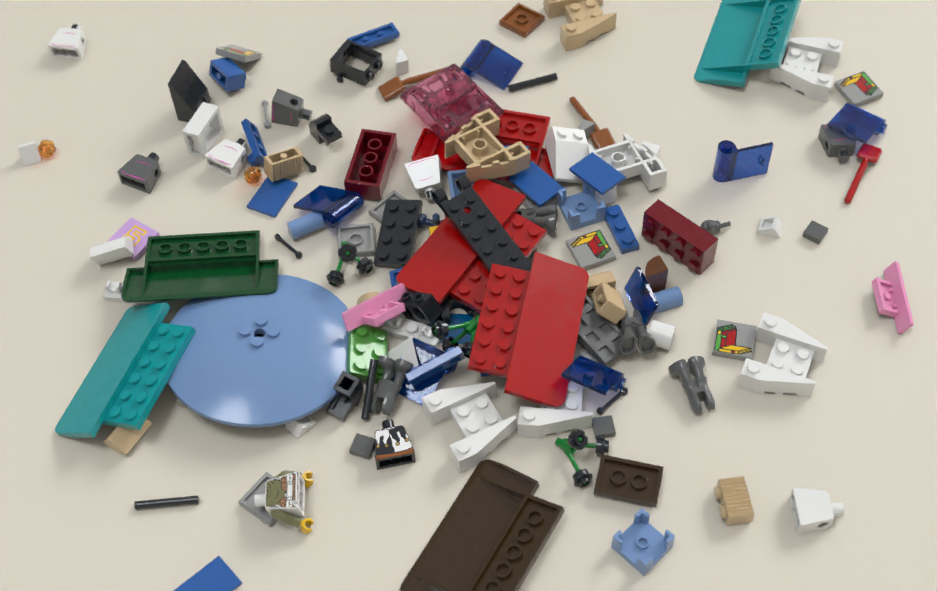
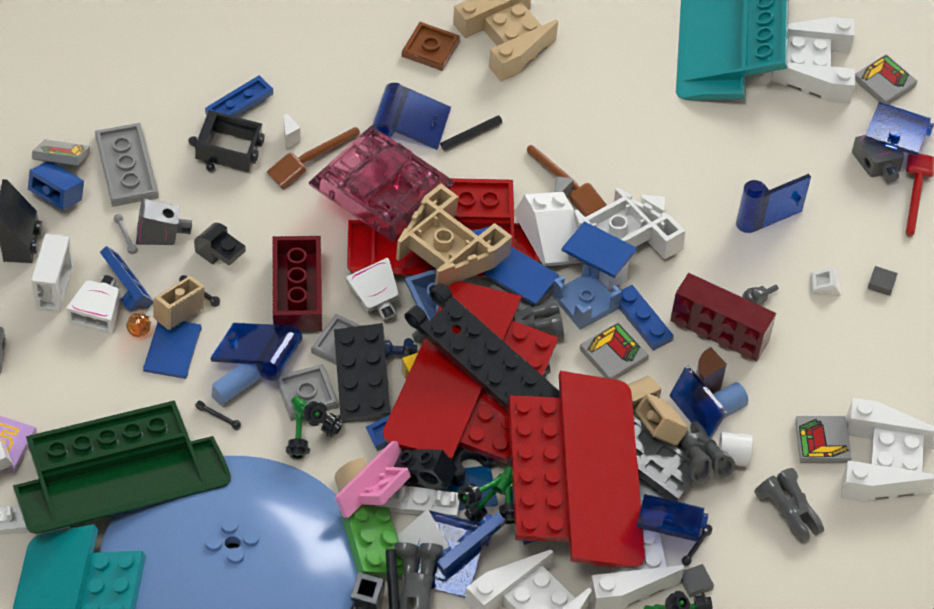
camera: 20 degrees left, 0 degrees up
none -> light grey tile [95,123,159,207]

